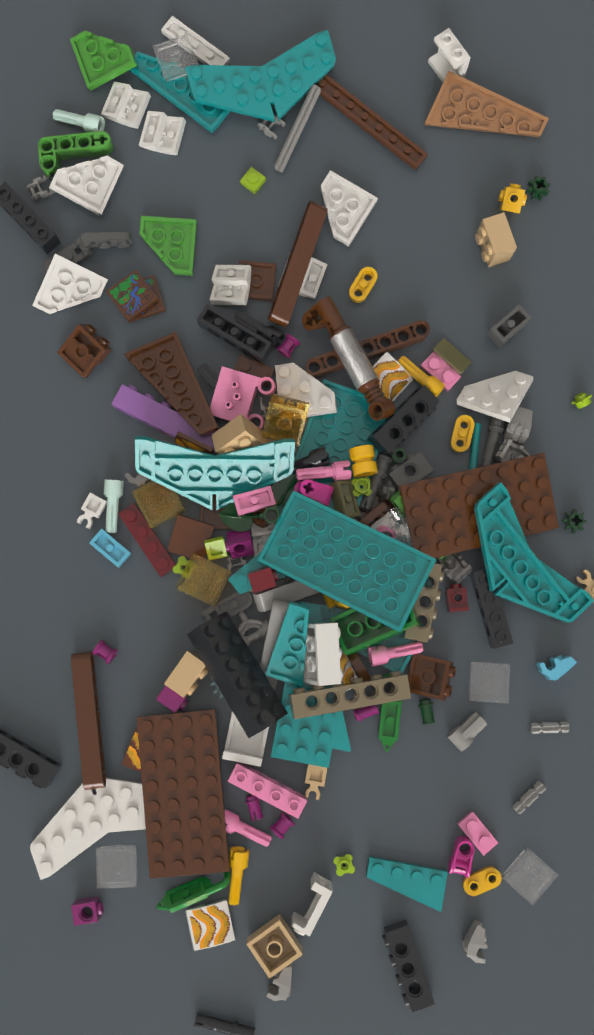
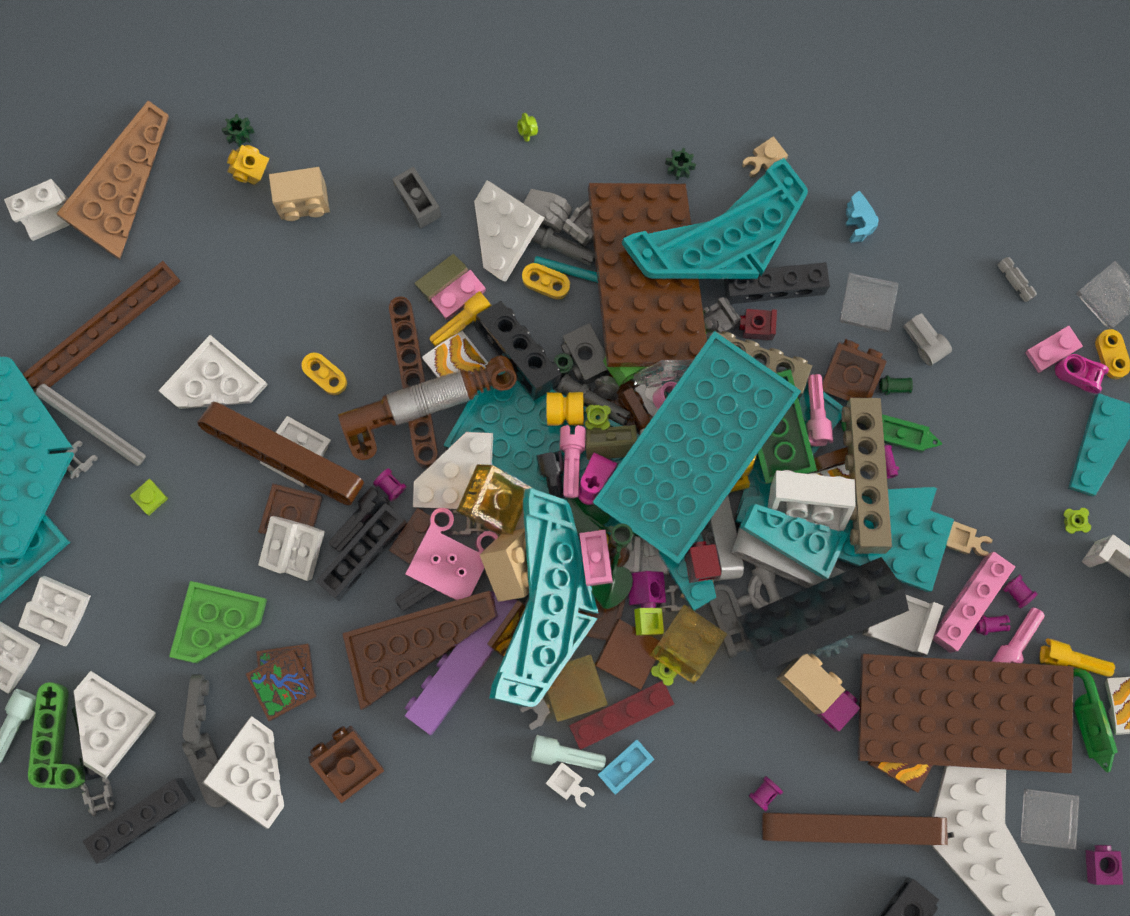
camera: 85 degrees left, 5 degrees down
light grey axle [530,721,569,734] -> none

